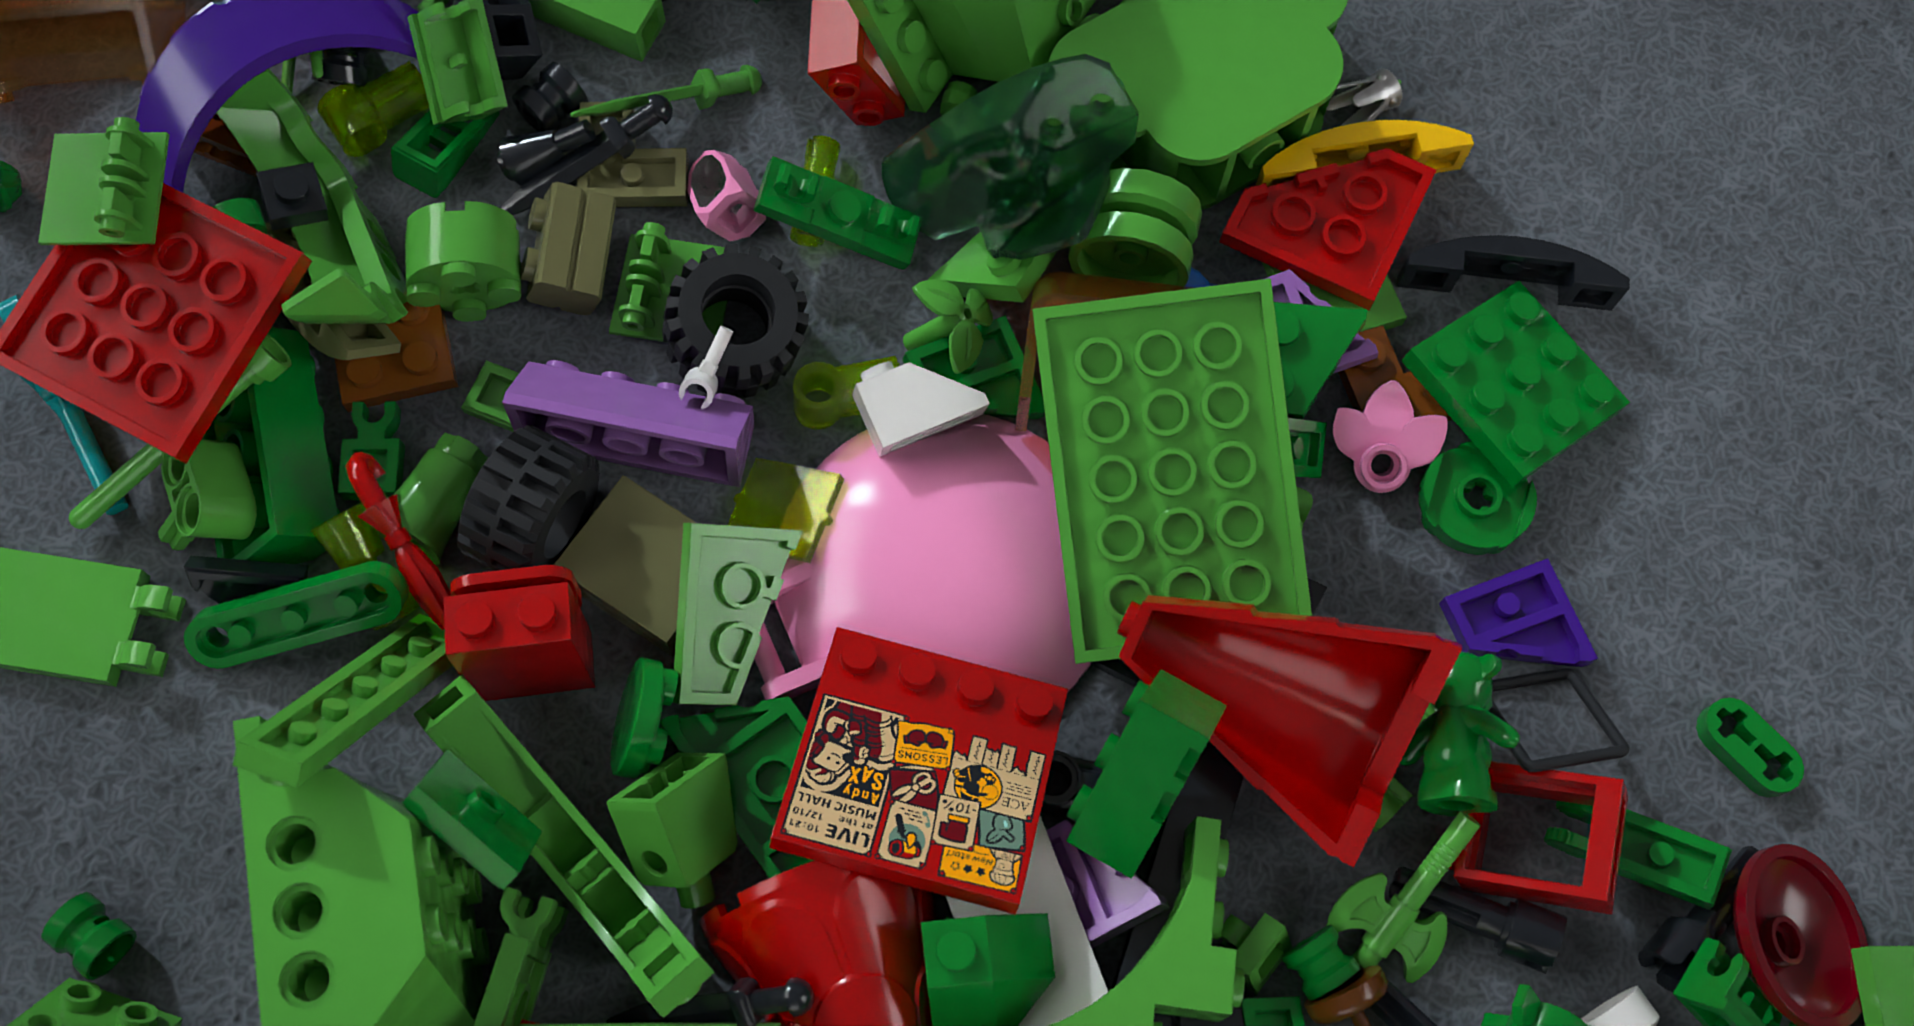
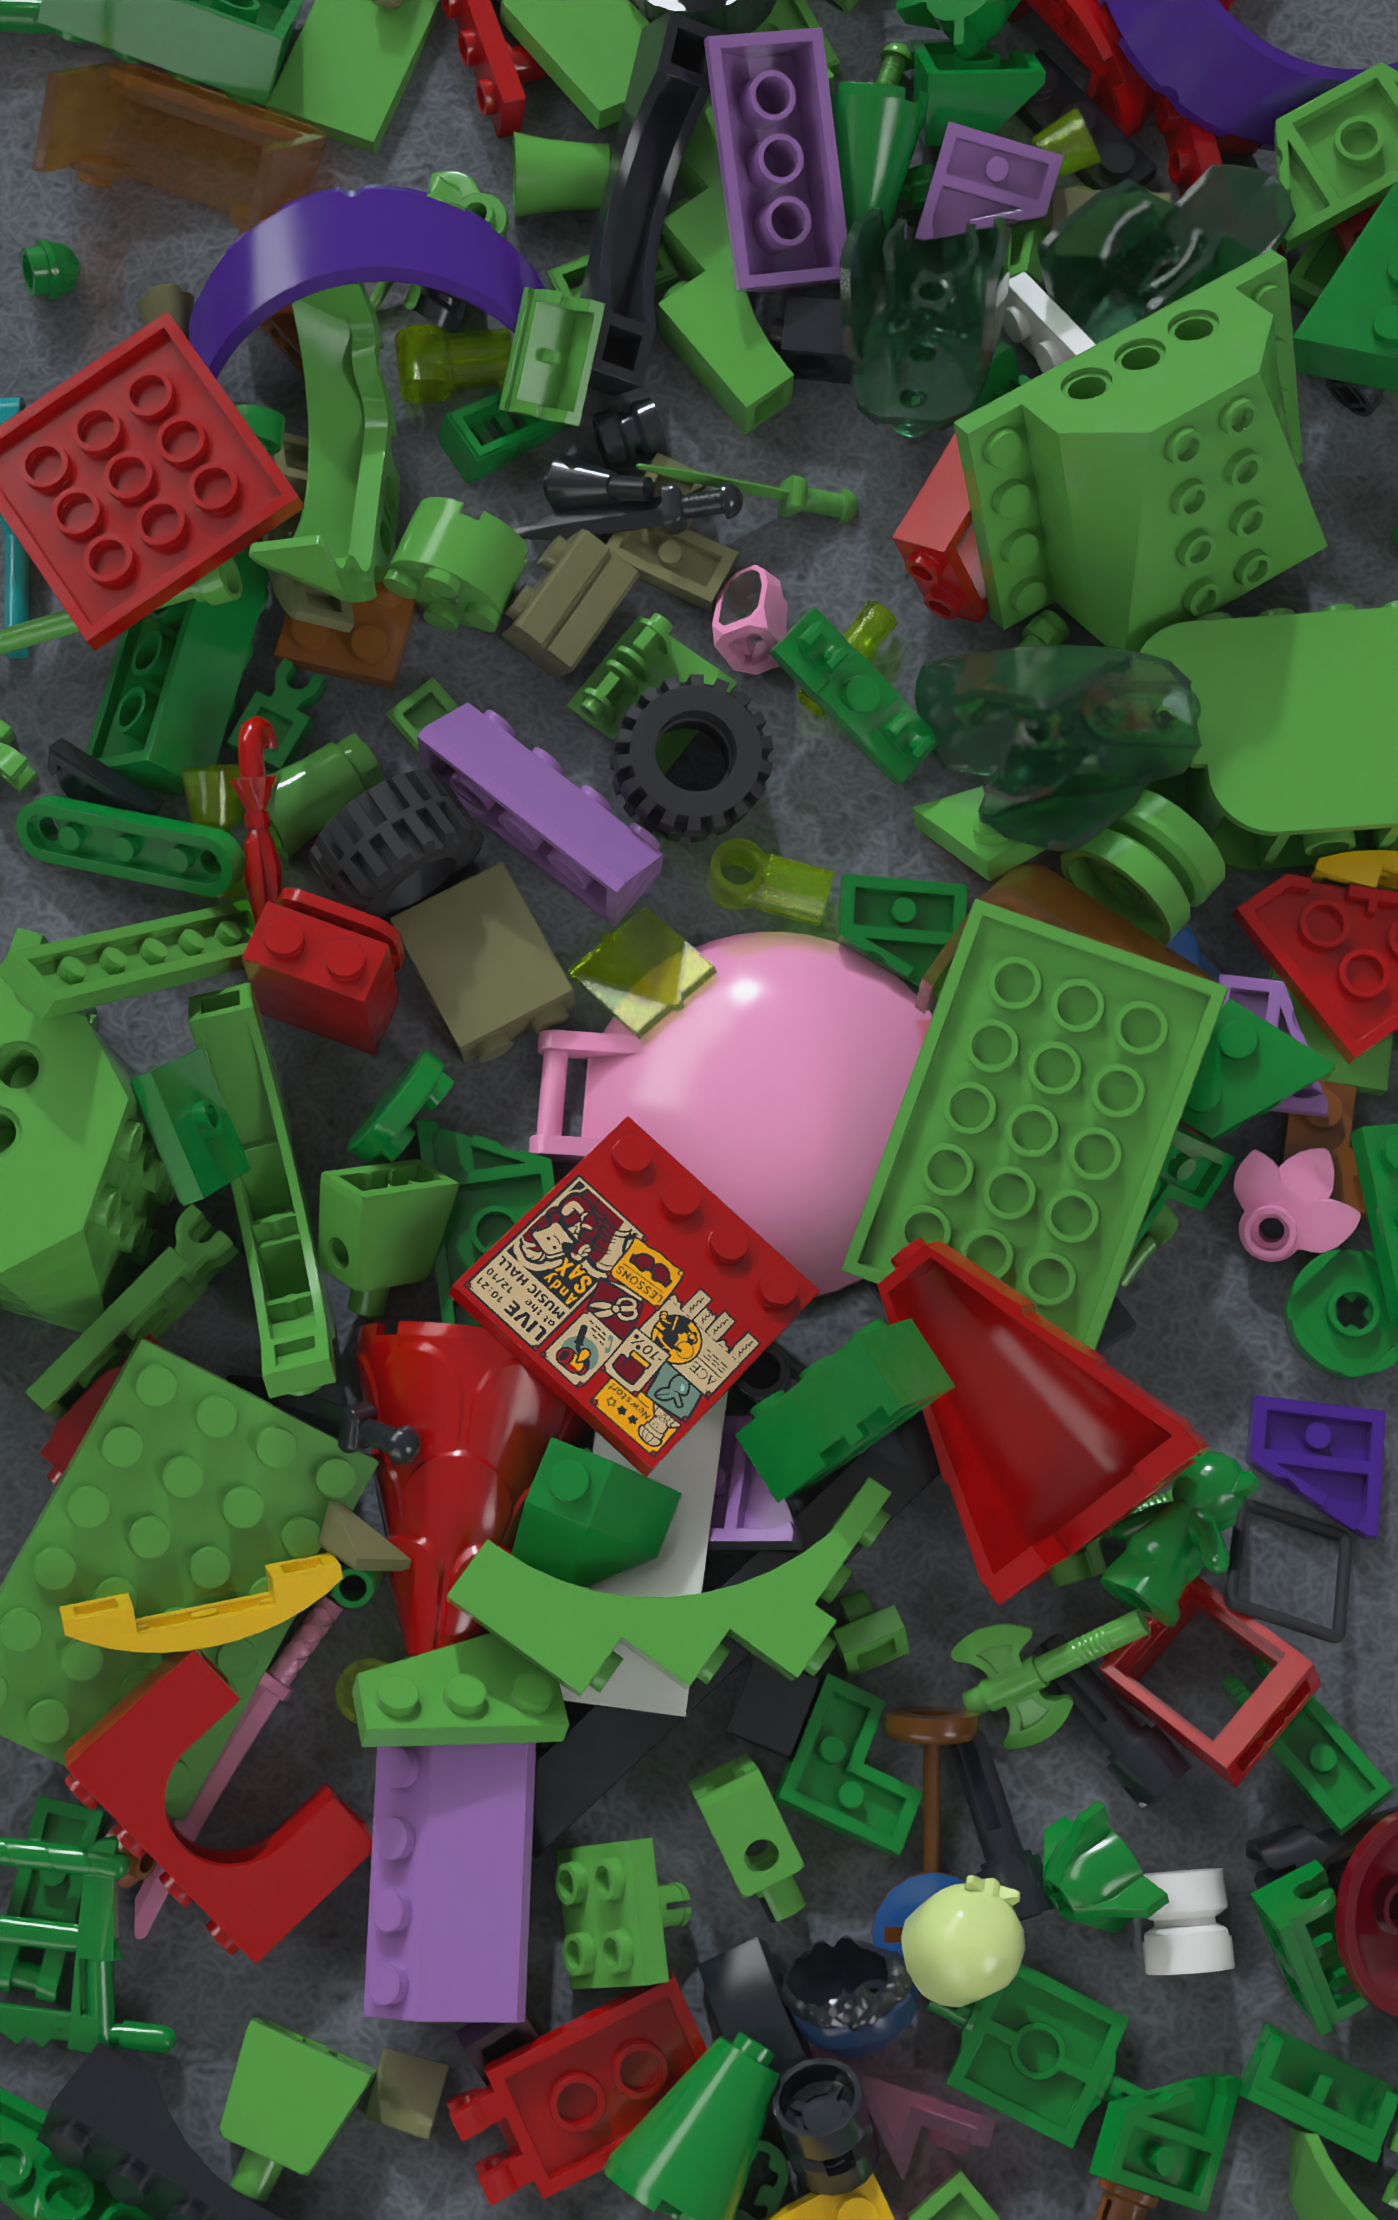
camera: 30 degrees right, 5 degrees up
bright green hinge [38,117,169,245] -> none
bright green beam [158,439,257,551] -> none
black plate [256,162,328,231] -> none
bright green wing [673,523,803,705] -> none
white hand [679,326,733,410] -> none
white slope [852,361,990,457] -> none
bright green plant [903,279,993,374] -> none
green wheel [1281,925,1360,1001] -> none

